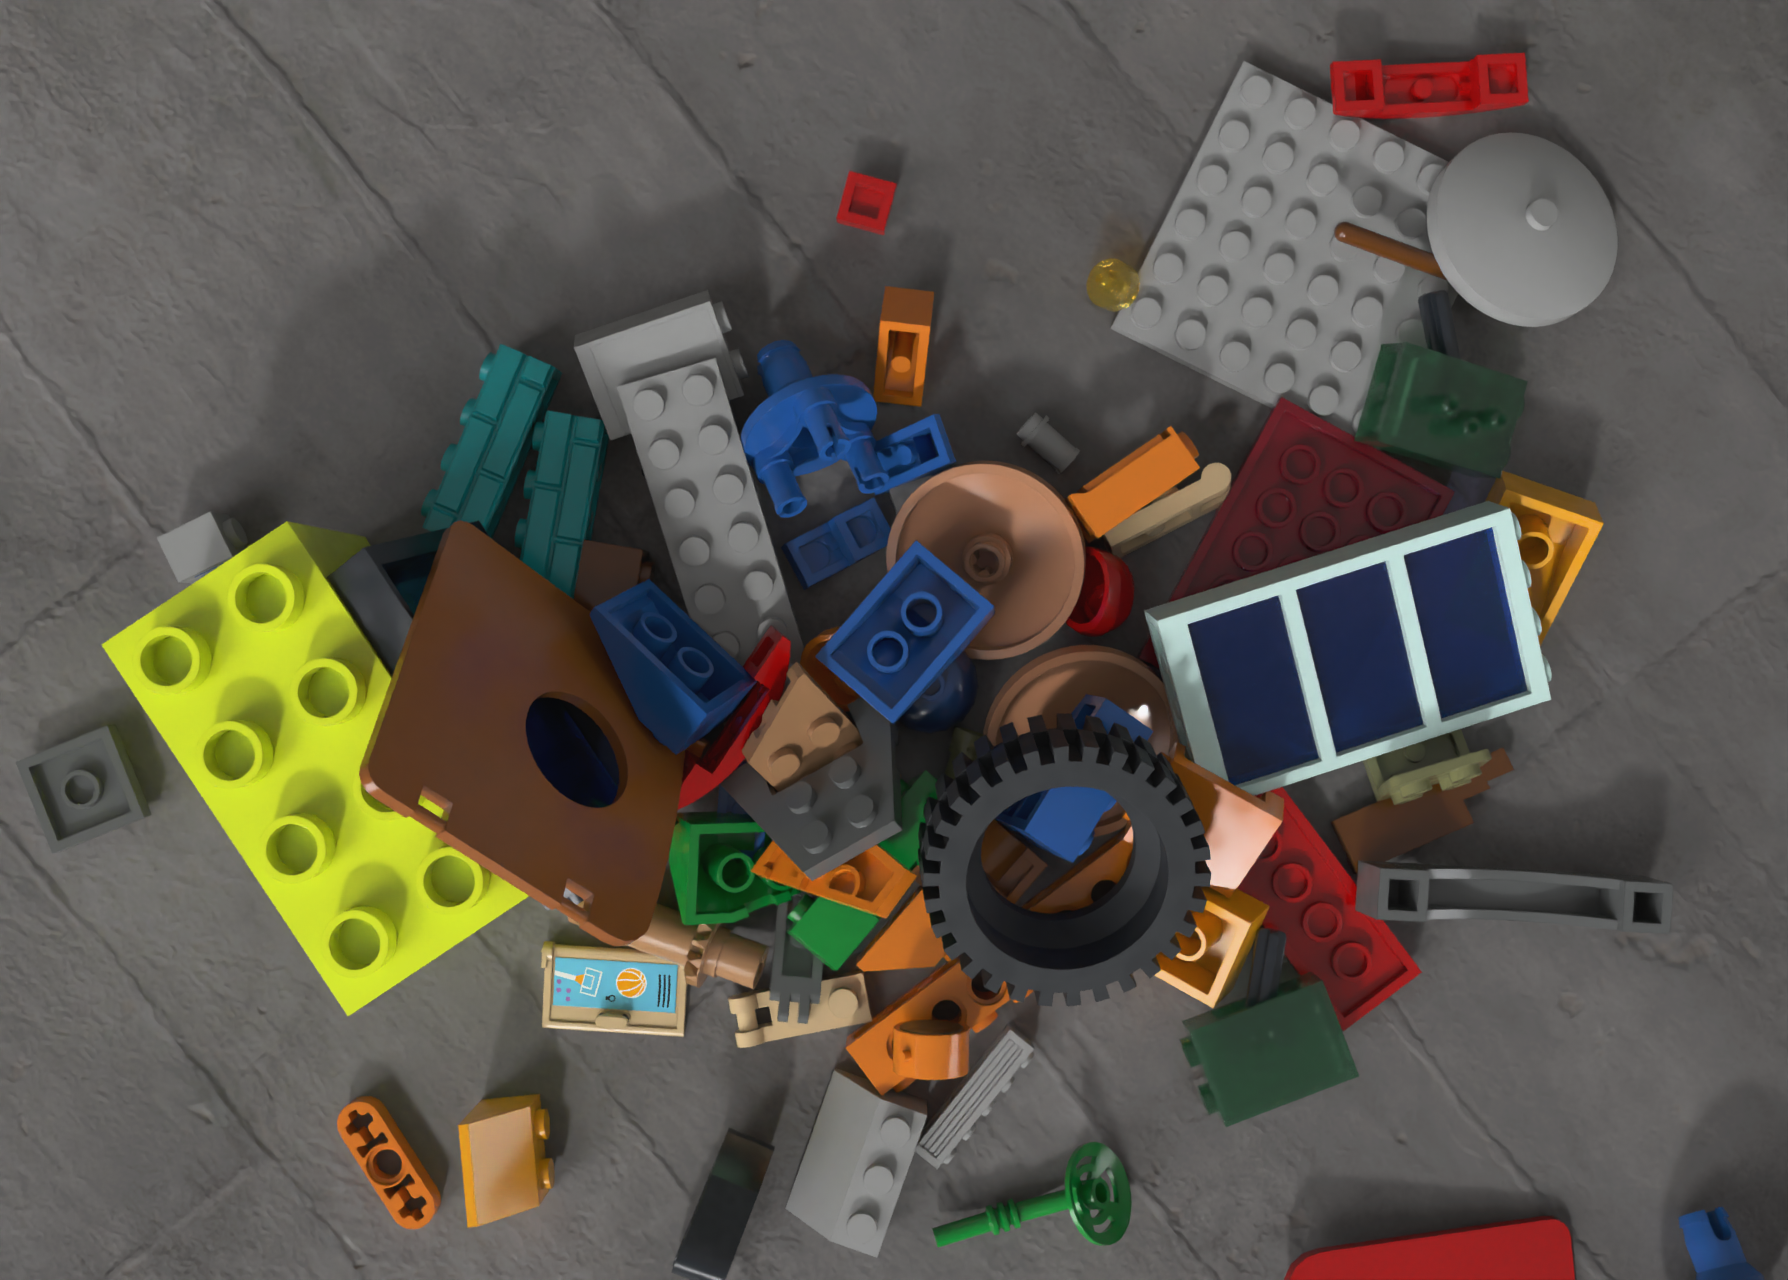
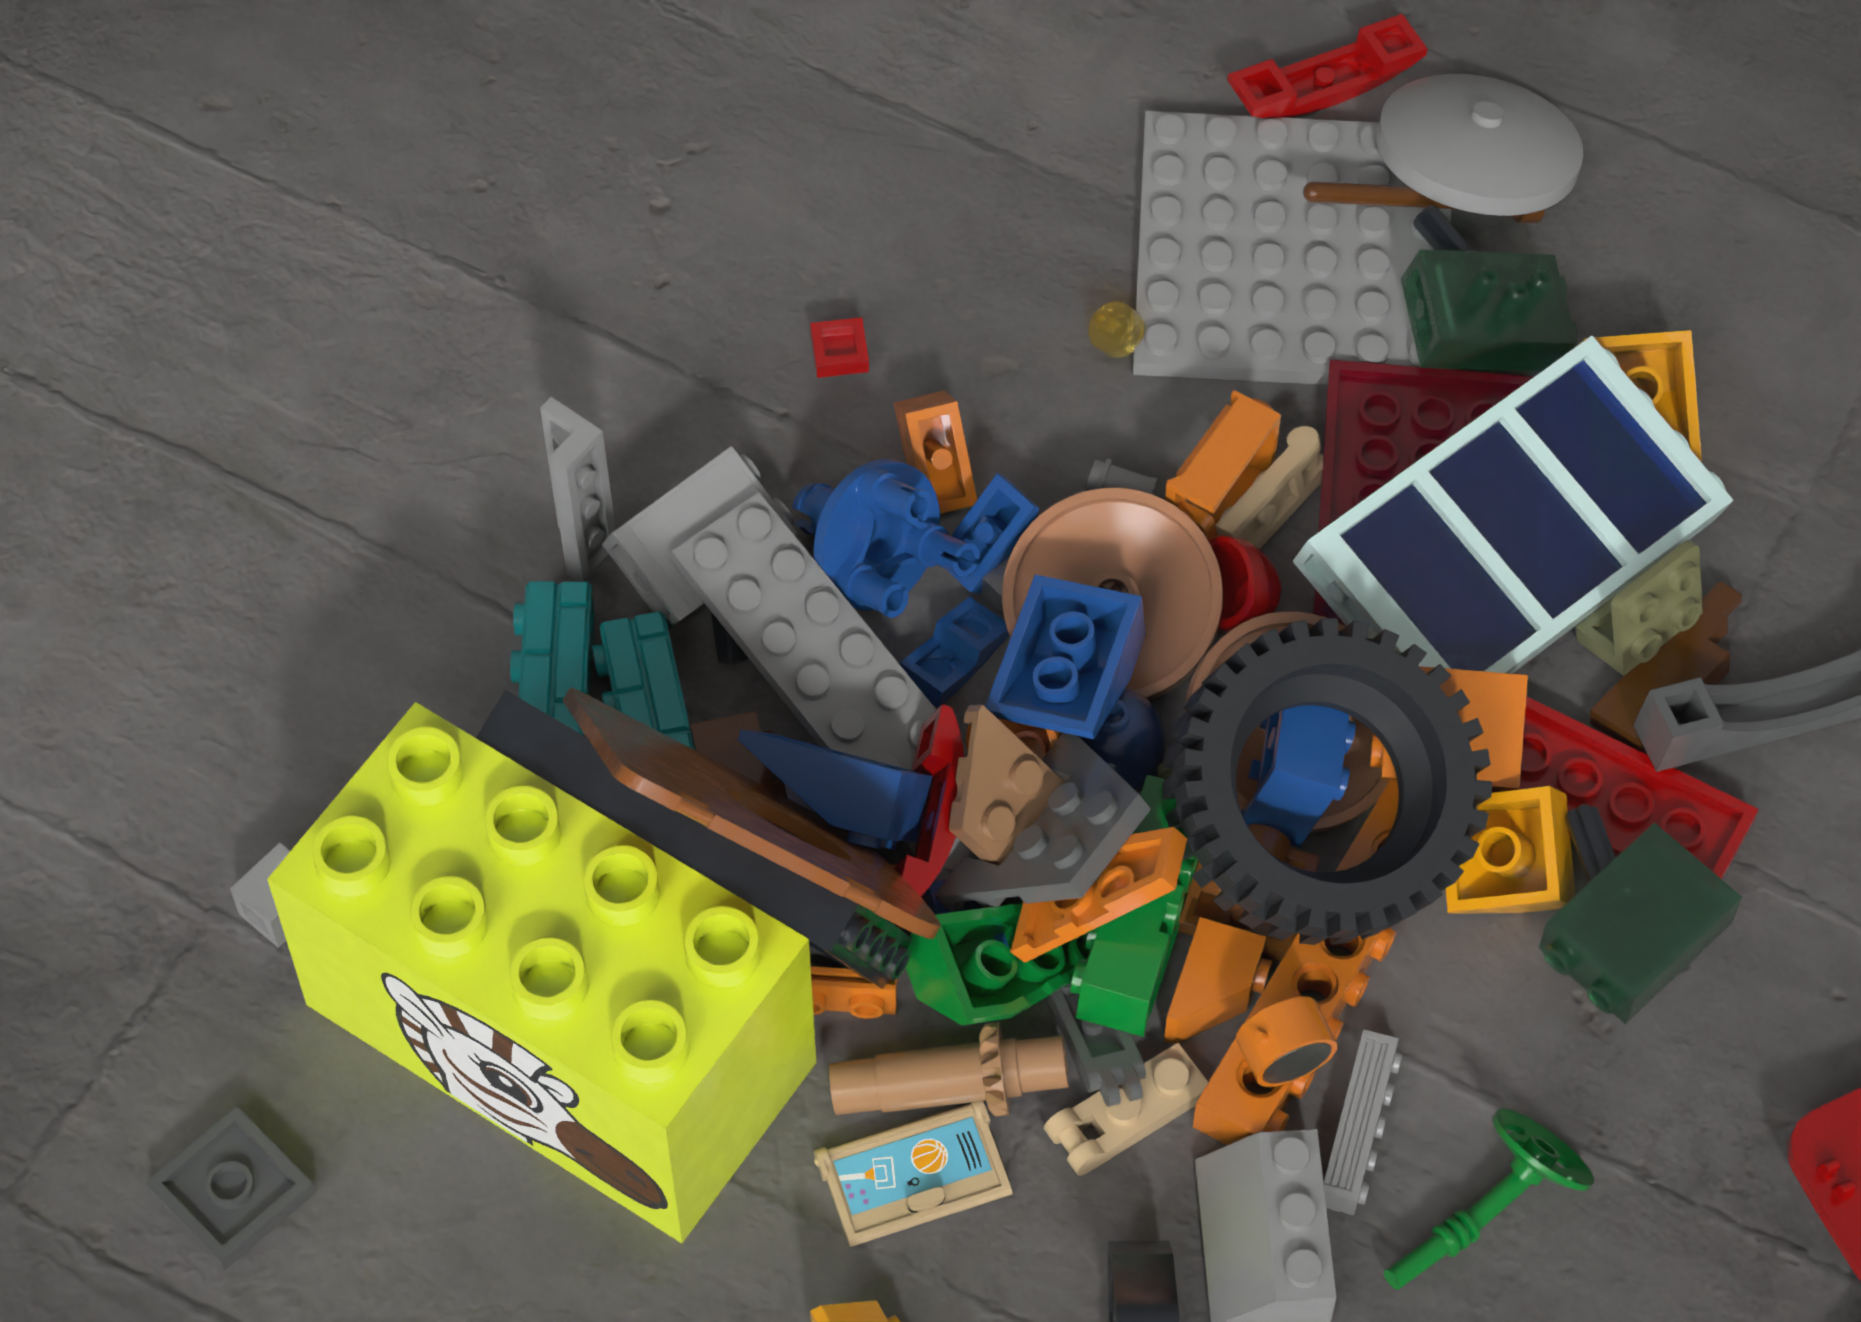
camera: 15 degrees left, 30 degrees down
none -> light grey fence [540,397,616,582]

